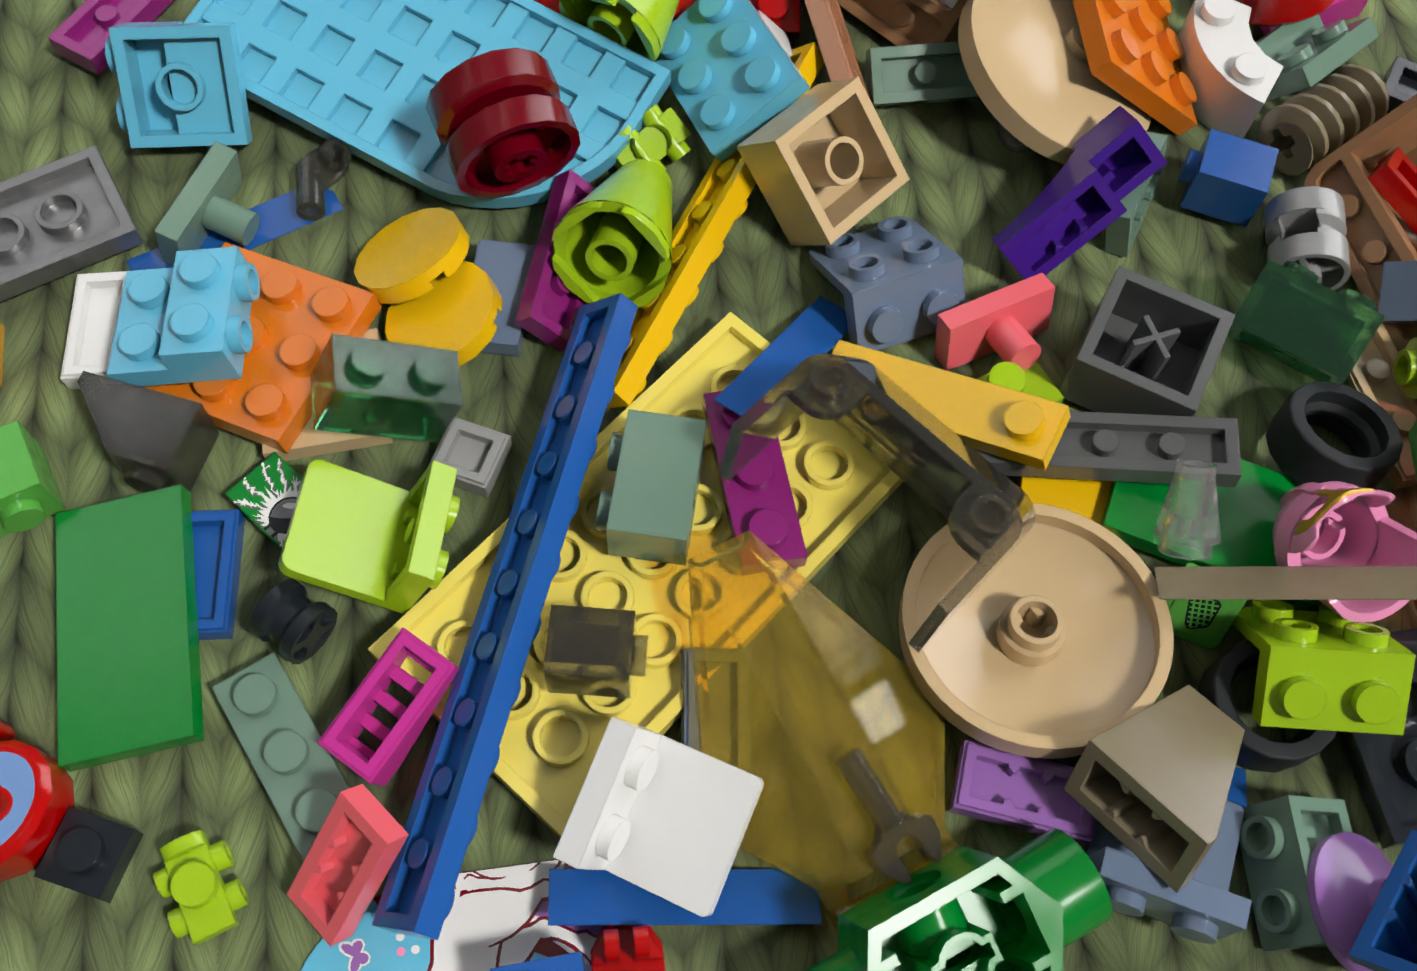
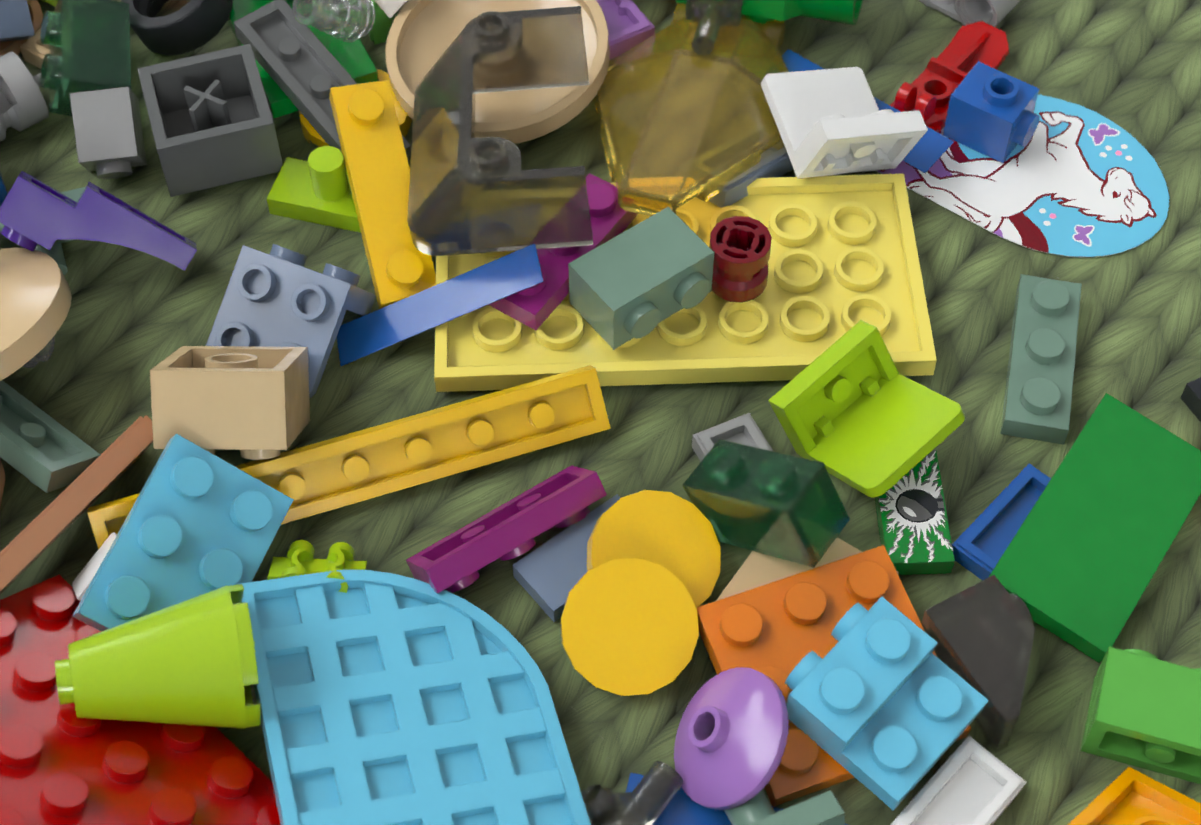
camera: 130 degrees left, 10 degrees down
lime piece [153,830,250,945] -> none
black wheel [249,579,338,664] -> none
coral tile [286,784,409,947] -> none
dark pink slope [317,627,460,786] -> none
blue plate [372,293,638,940] -> none
dark red wheel [426,48,581,198] -> none
clear smoke brick [543,604,649,698] -> none
lime cone [552,159,672,308] -> none
coral tile [935,273,1055,371] -> none
none -> light grey brick [70,87,147,179]
none -> medium lavender dish [674,667,789,810]
none -> dark red wheel [709,216,772,303]

